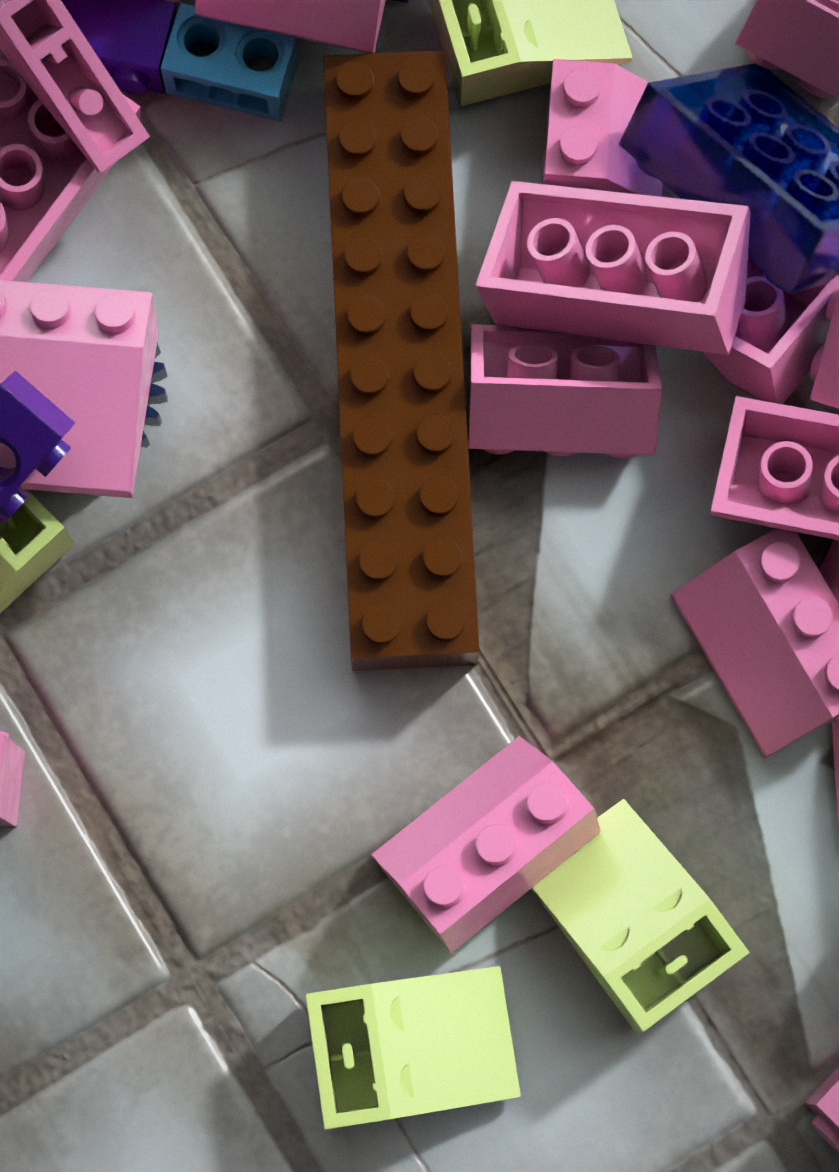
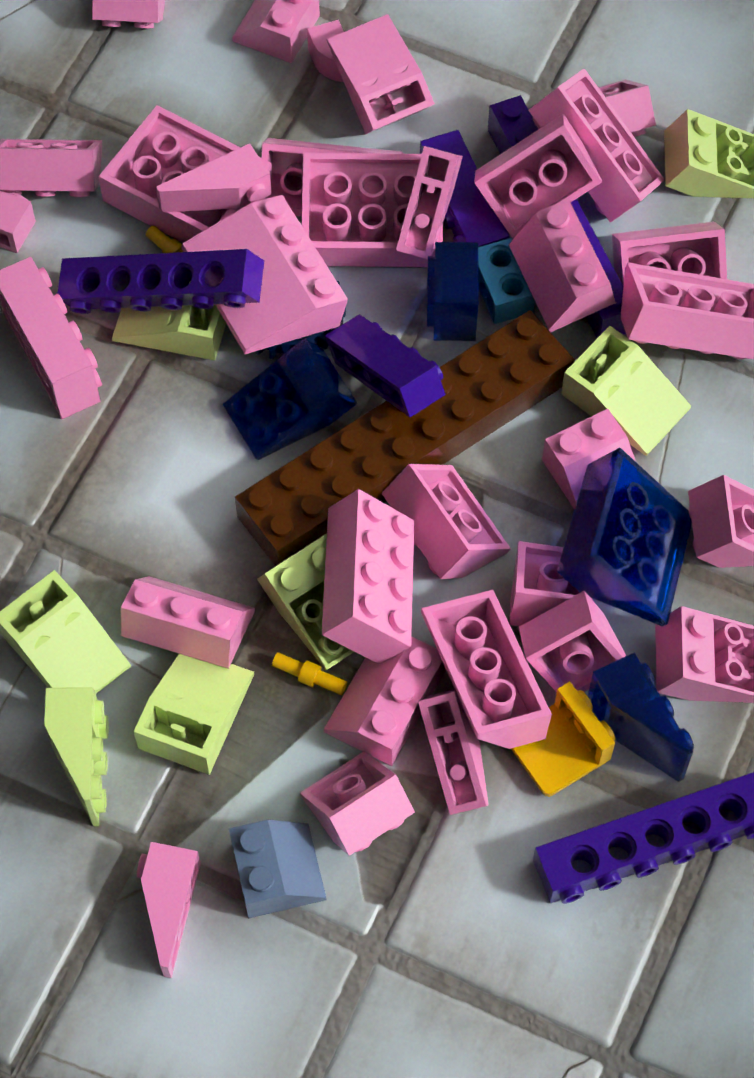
camera: 60 degrees right, 15 degrees down
bright pink slope [475,181,751,355] -> none
none -> yellowish green slope [44,687,109,826]
none -> clear blue slope [223,338,357,460]
none -> yellowish green slope [257,534,354,670]
none -> yellow bar [272,652,347,696]
none -> bright pink brick [322,489,414,664]
none -> dark purple brick [325,314,446,417]
none -> clear blue brick [427,242,479,341]

